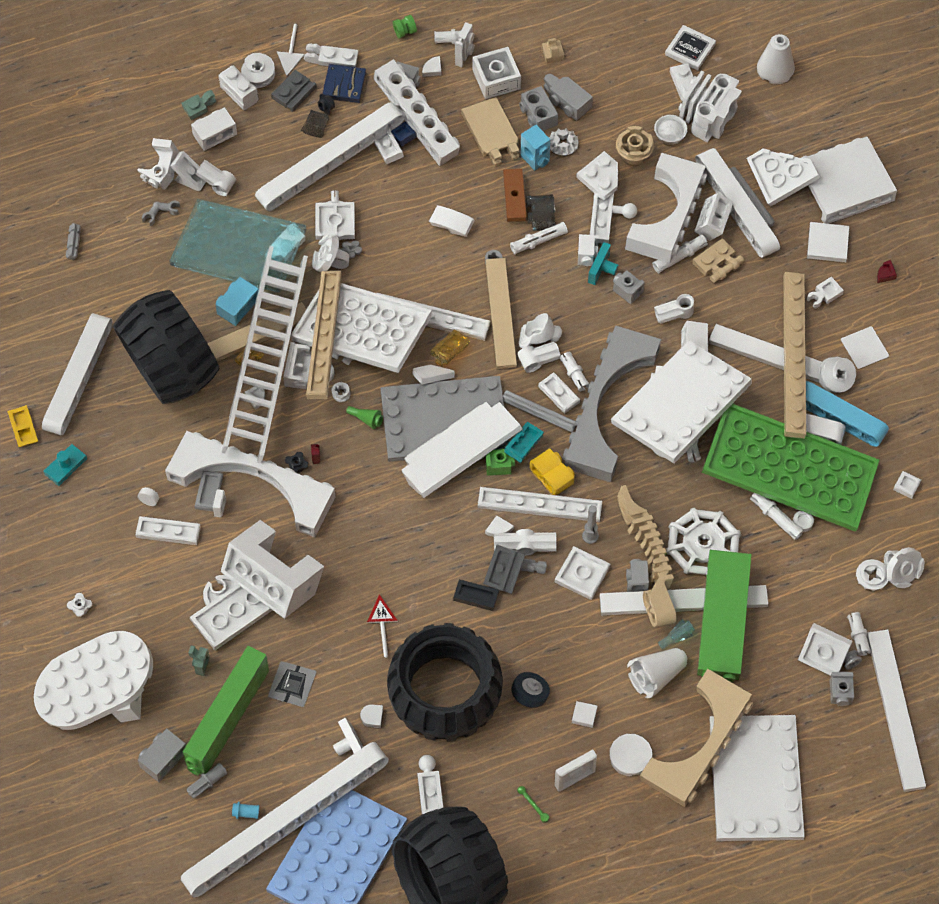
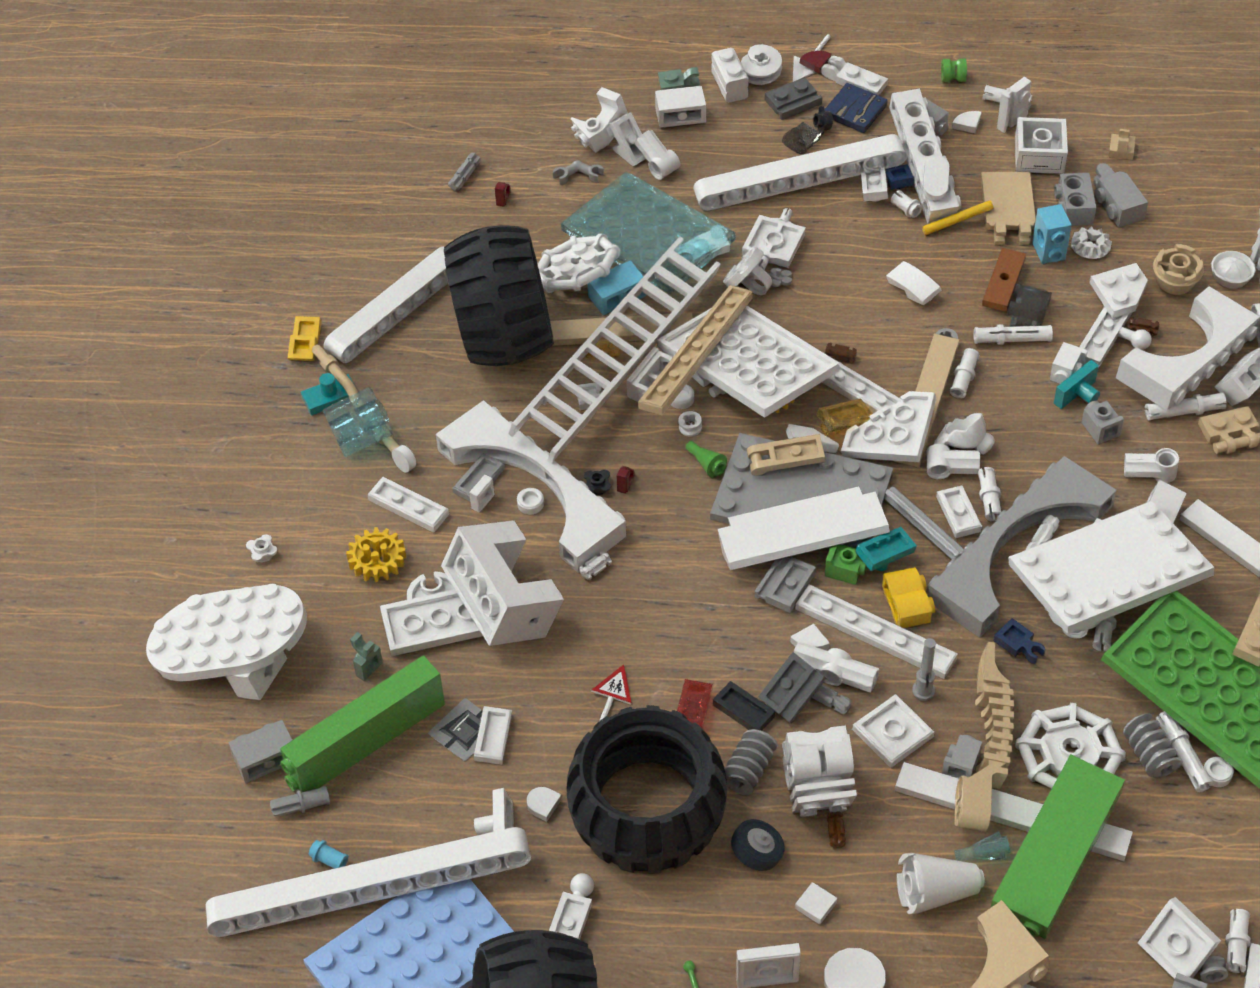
camera: 25 degrees right, 10 degrees down
none -> tan bar [312,345,399,452]
none -> clear light blue plate [323,387,393,457]
none -> yellow gear [346,527,406,582]
none -> white tile [474,706,512,765]
none -> dark red tile [495,182,511,207]
none -> white tile [517,488,544,515]
none -> white plate [538,234,620,293]
none -> white piece [579,551,612,580]
none -> clear red plate [677,679,713,729]
none -> light grey piece [724,729,778,795]
none -> tan plate [747,434,825,476]
none -> light grey plate [755,557,816,613]
none -> white piece [782,725,857,817]
none -> dark red tile [799,51,832,73]
none -> reddish brown piece [825,343,857,363]
none -> reddish brown piece [827,811,846,848]
none -> white plate [841,391,936,462]
none -> white pin [891,190,922,218]
none -> white tile [922,155,949,201]
none -> yellow bar [922,200,994,236]
none -> white pin [950,348,980,398]
none -> dark blue plate [993,618,1046,664]
none -> white axle [1026,515,1060,550]
none -> light grey piece [1123,713,1183,778]
none -> reddish brown piece [1127,317,1160,336]

